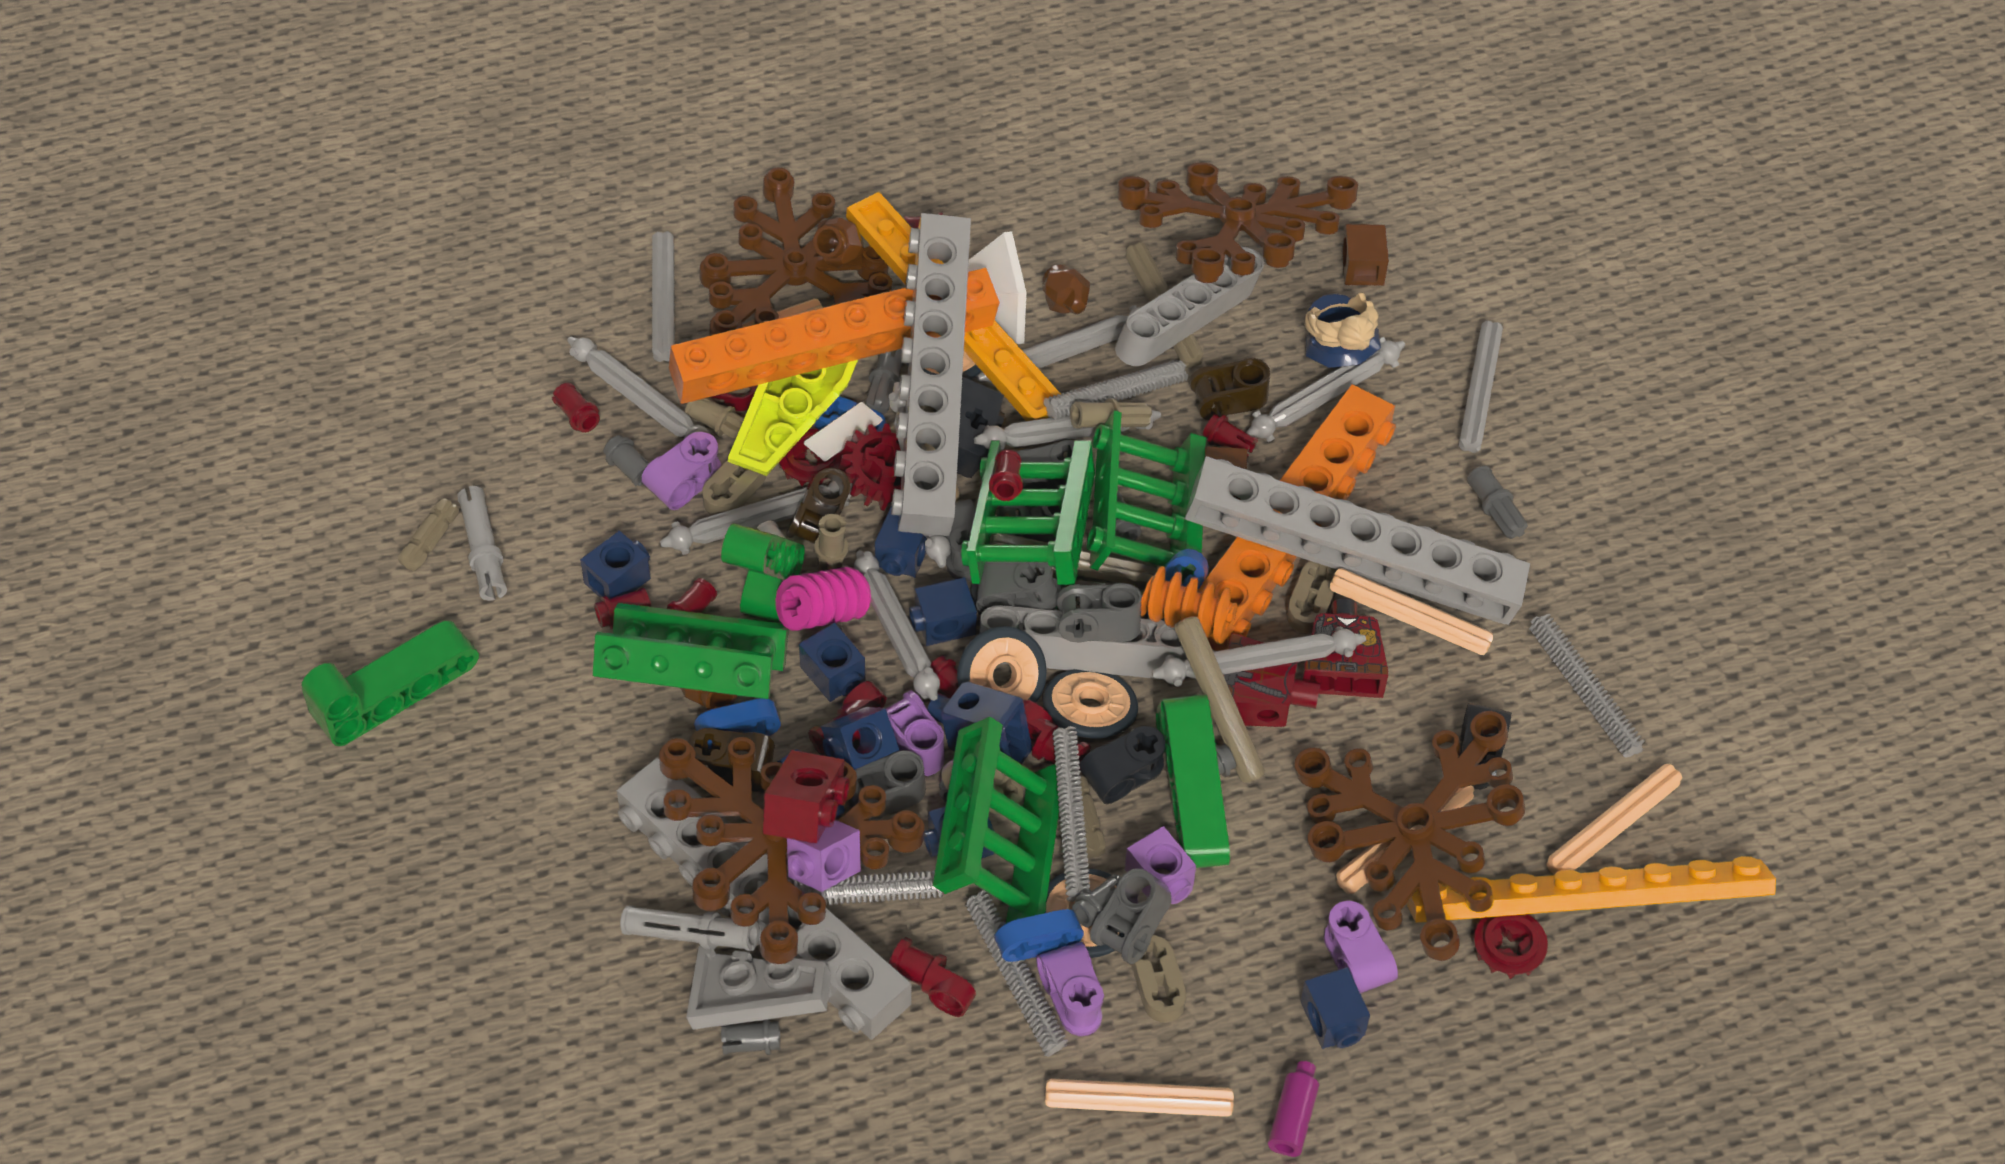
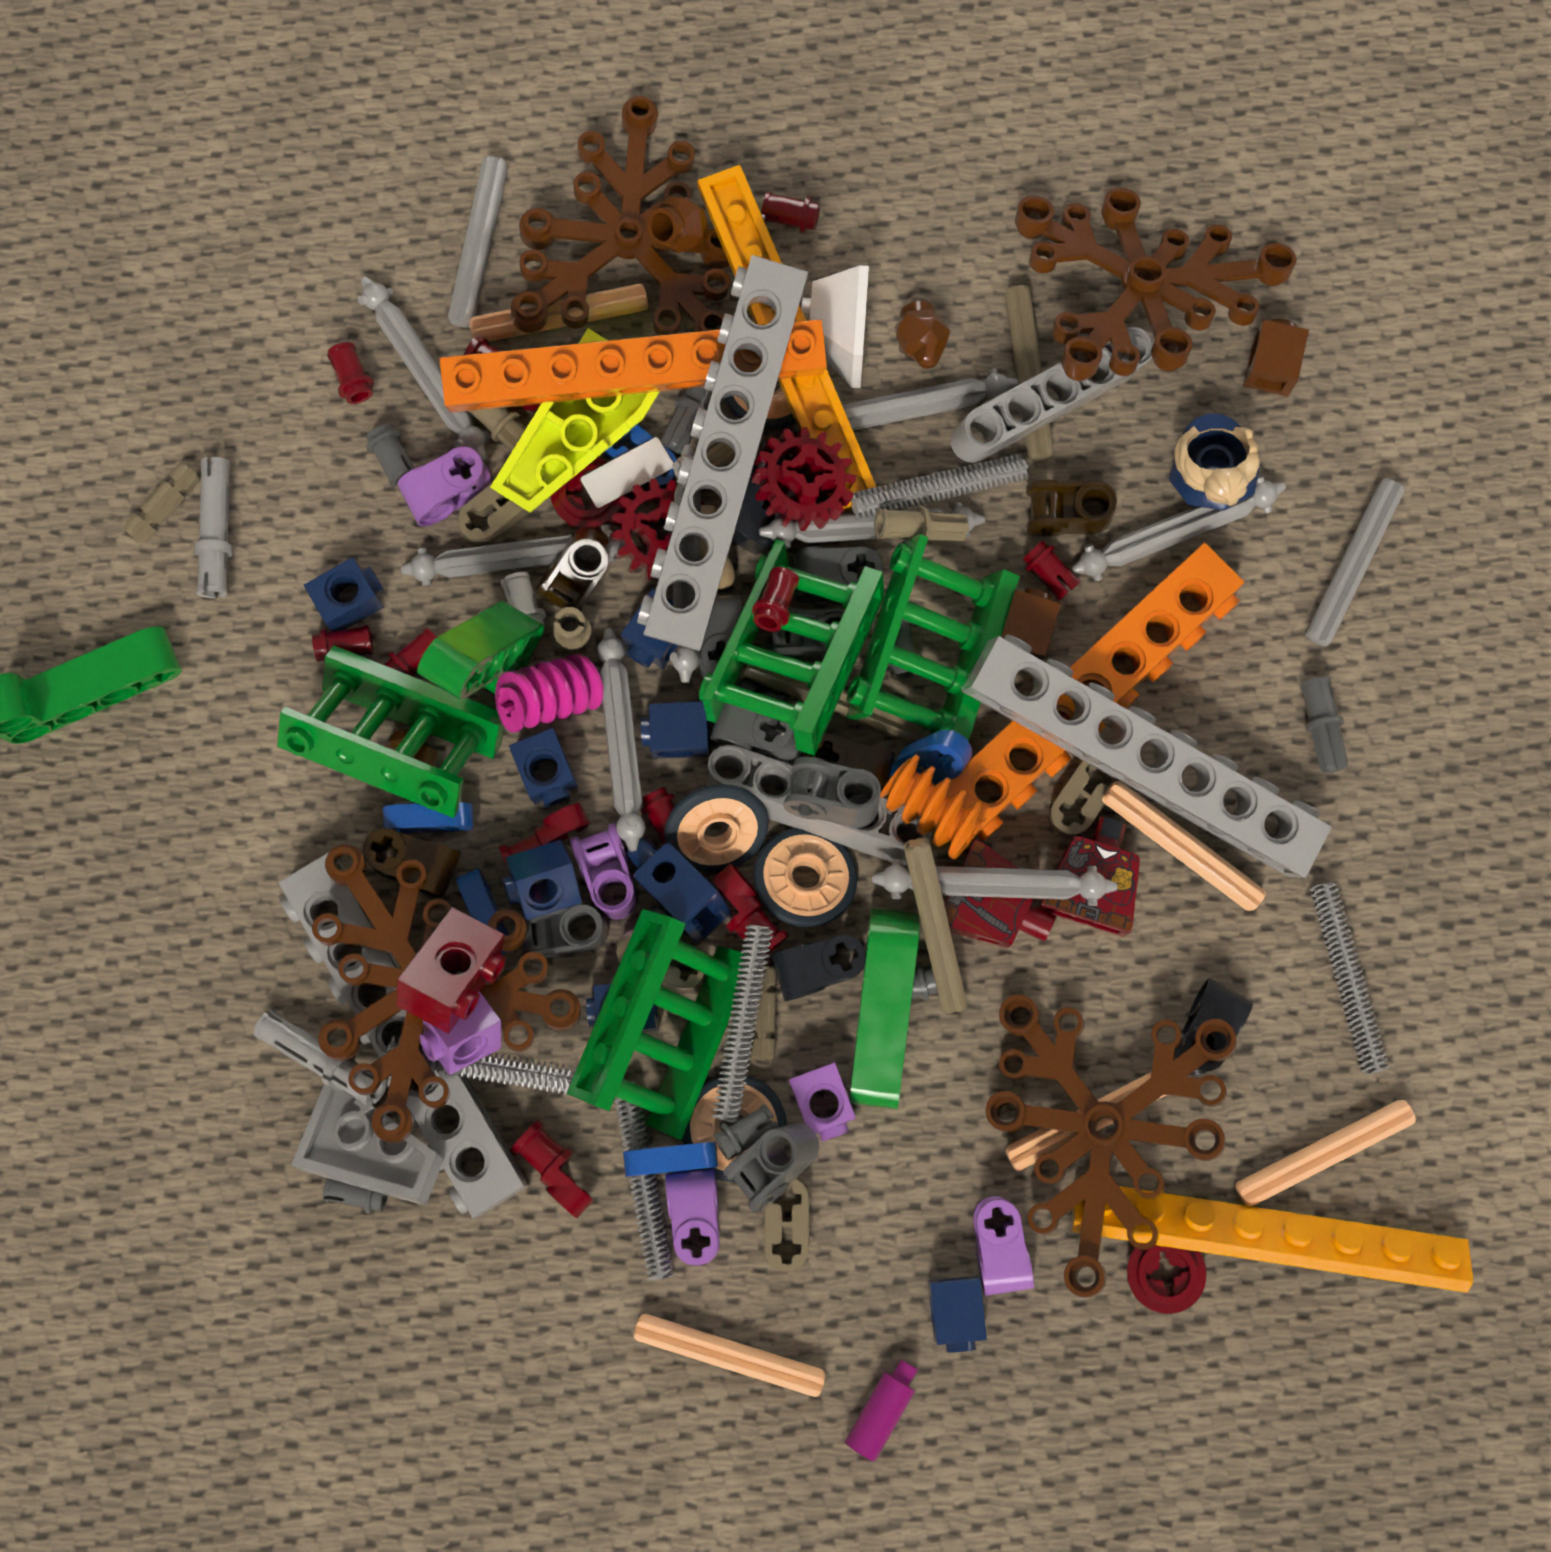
camera: 20 degrees right, 25 degrees up
none -> dark red gear [751,427,856,531]

